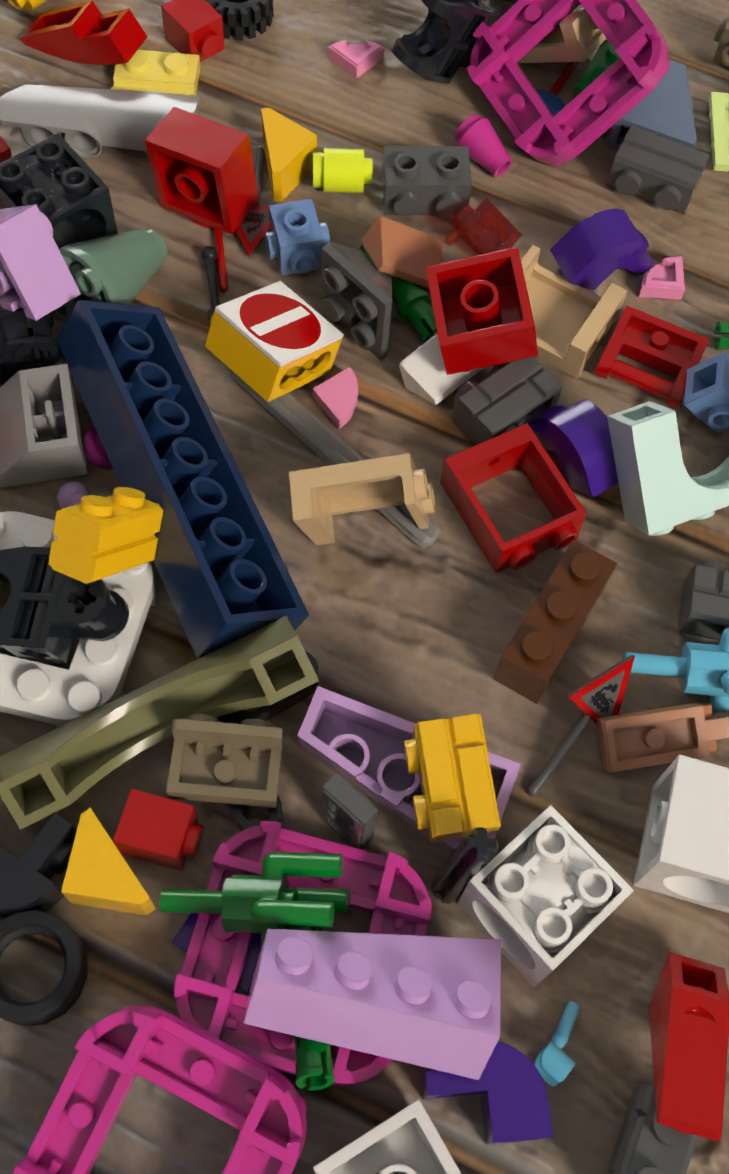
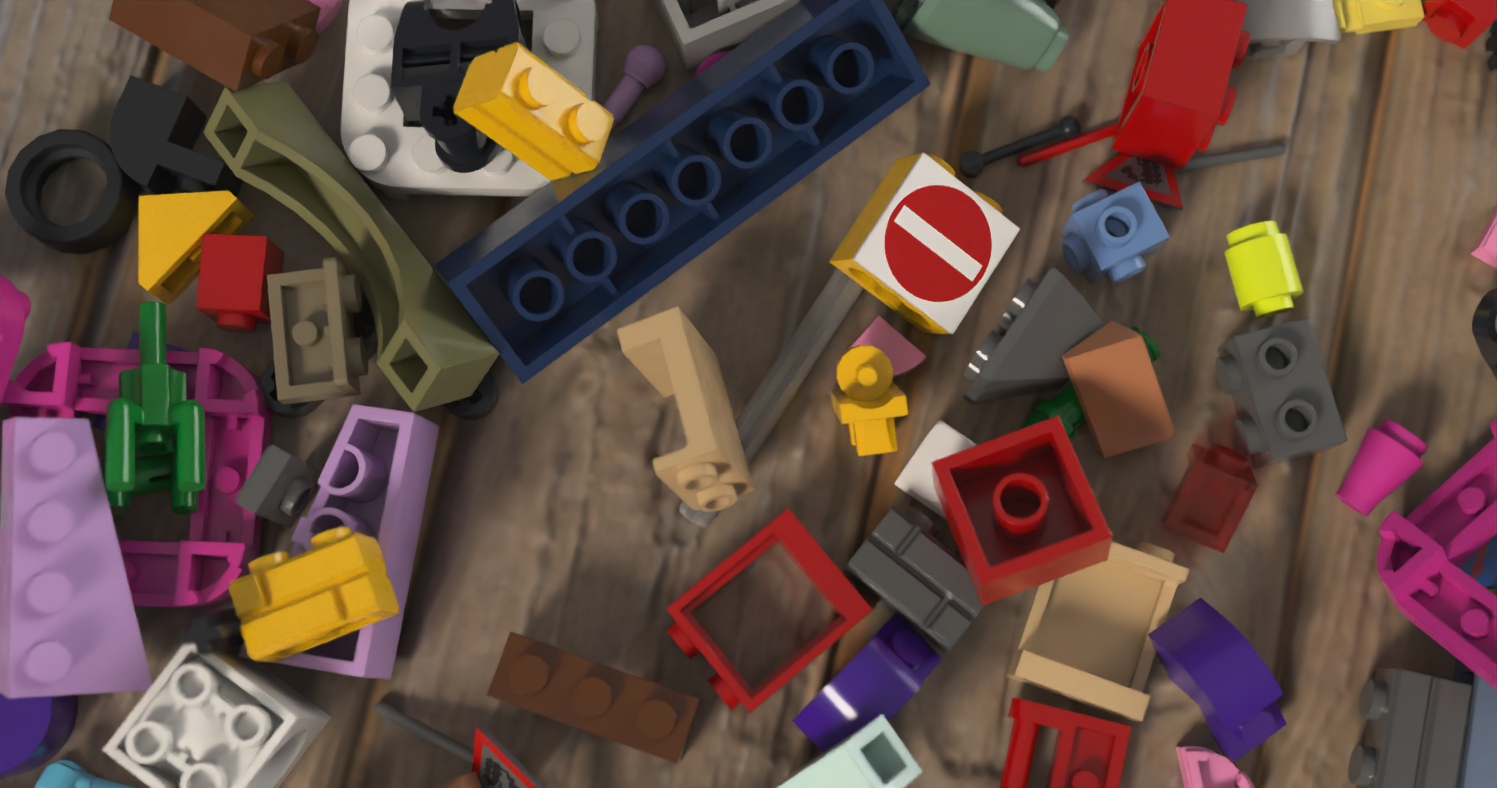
camera: 85 degrees right, 15 degrees up
yellow slope [261,108,317,203] -> none
none -> yellow hips [830,344,908,456]

